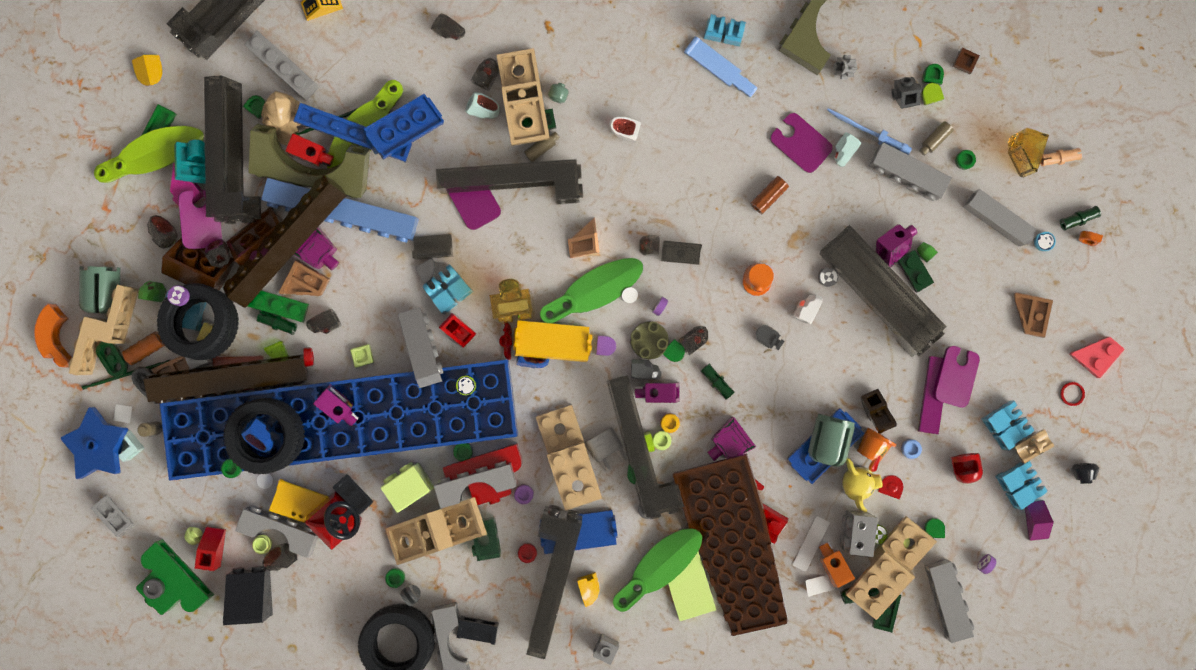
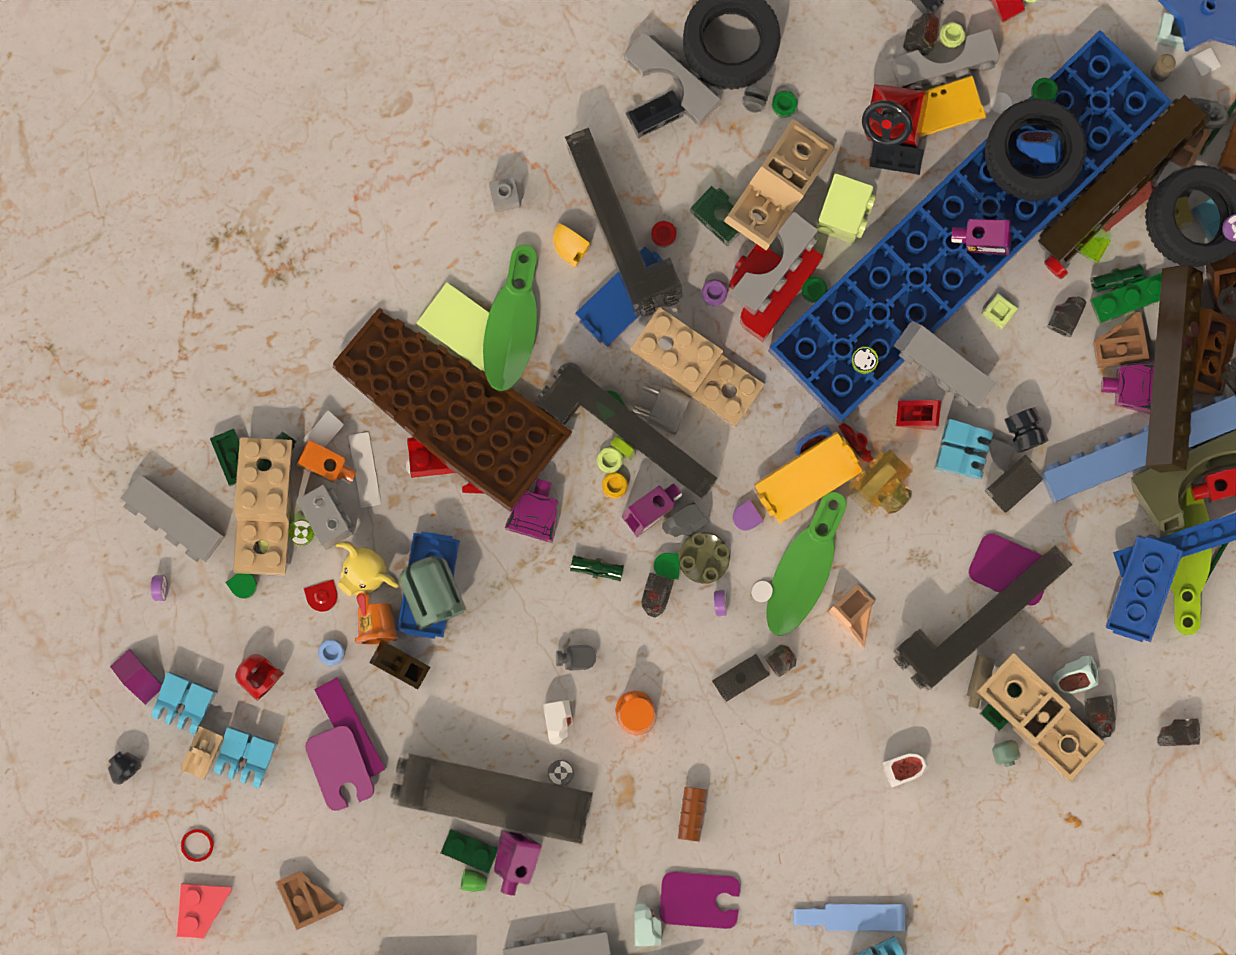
camera: 145 degrees right, 5 degrees down
none -> black wheel [1004,407,1049,453]

